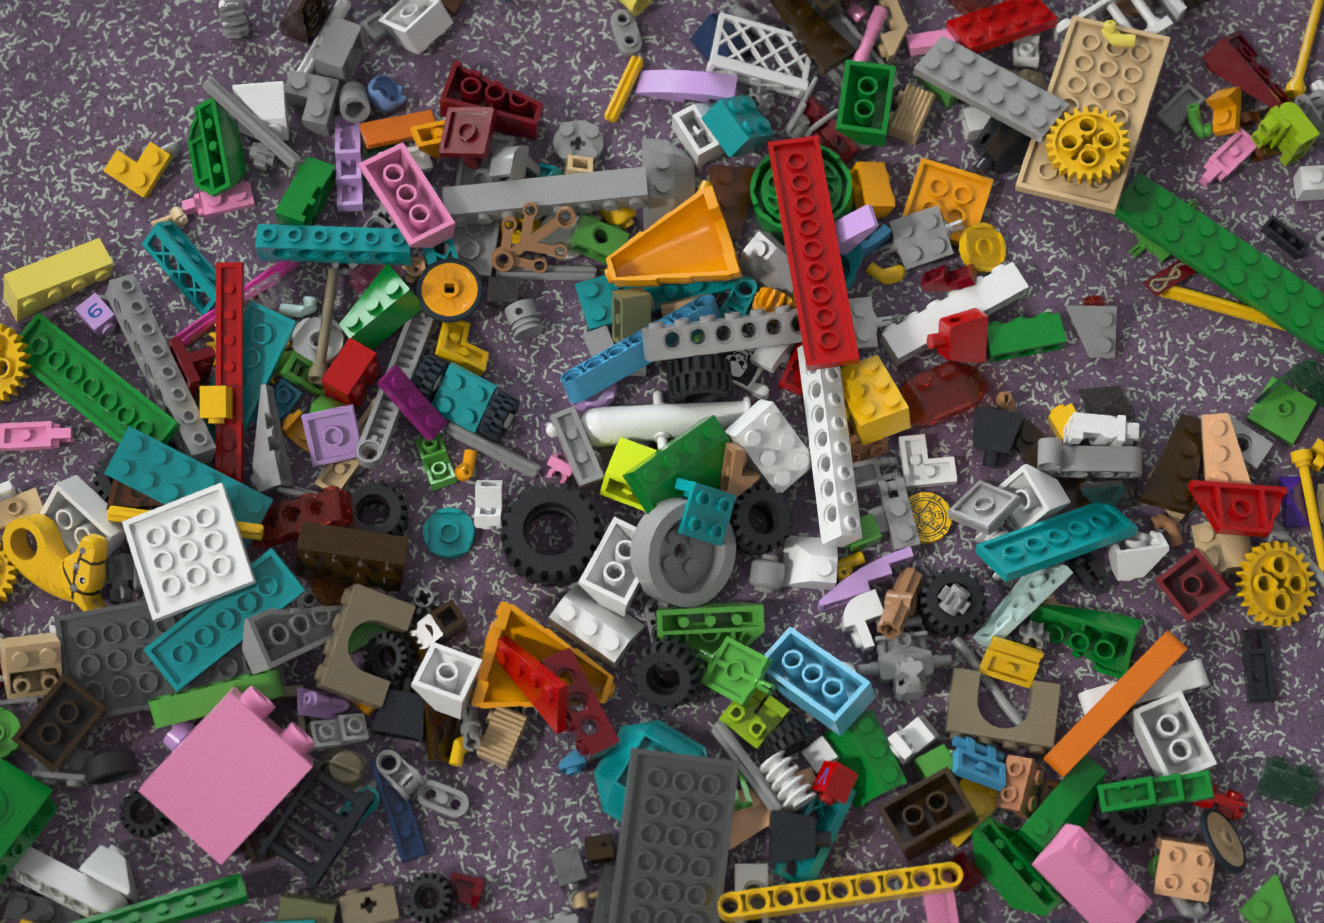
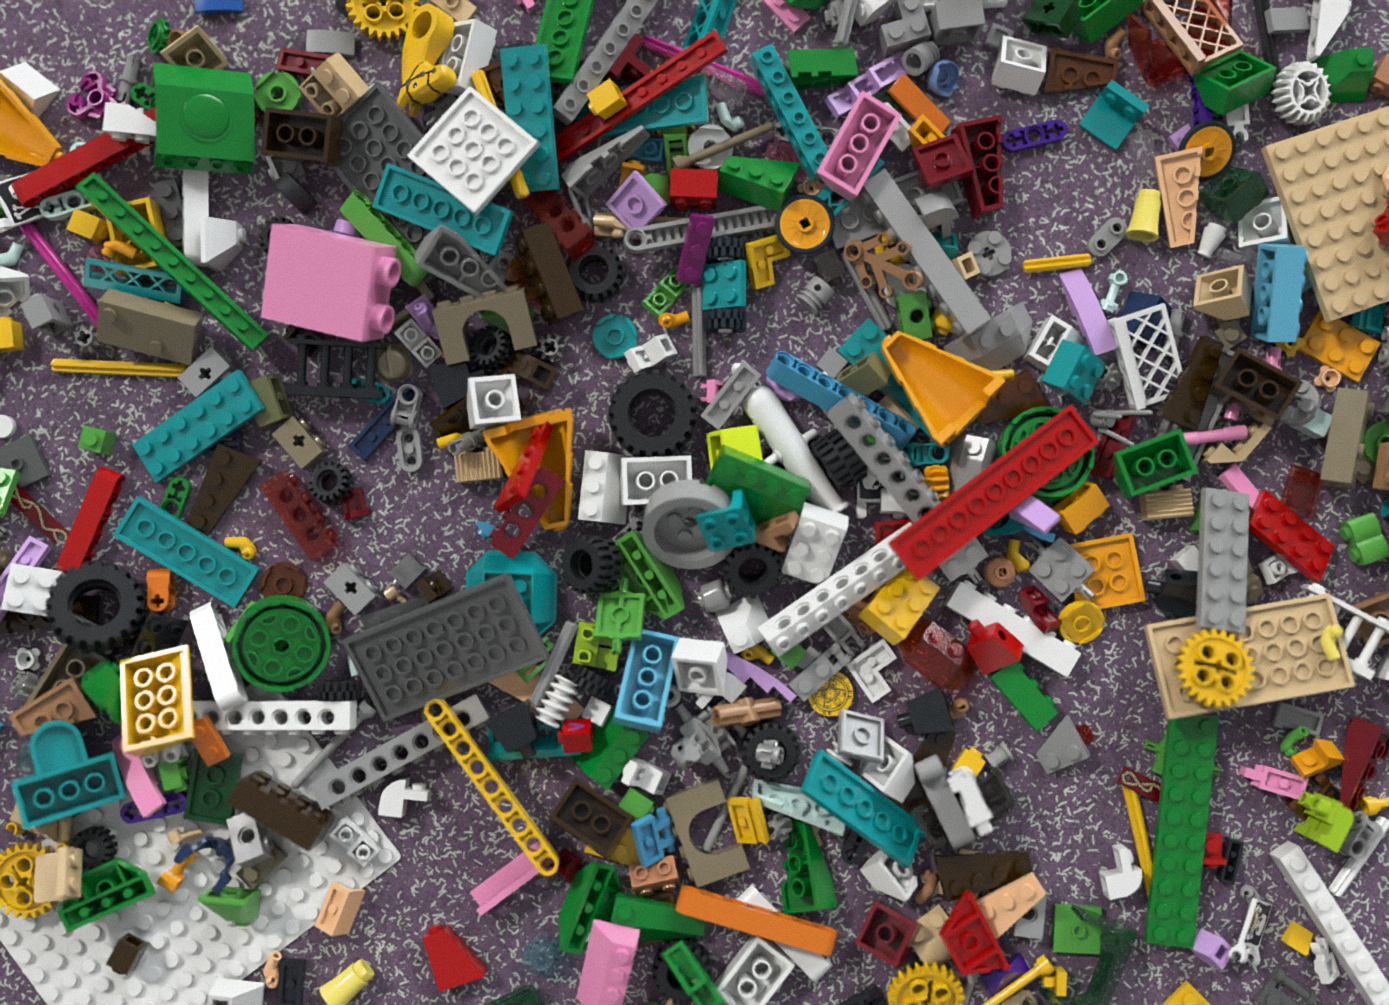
camera: 70 degrees right, 15 degrees up
none -> tan arm [593,215,626,239]
none -> white slope [671,638,727,696]
none -> nougat head [982,557,1016,588]
none -> light grey bush [983,743,1015,773]
none -> dark purple beam [1001,119,1067,153]
none -> light aqua bar [1099,270,1128,314]
none -> white brick [1099,844,1142,900]
none -> red bracket [1203,832,1227,868]

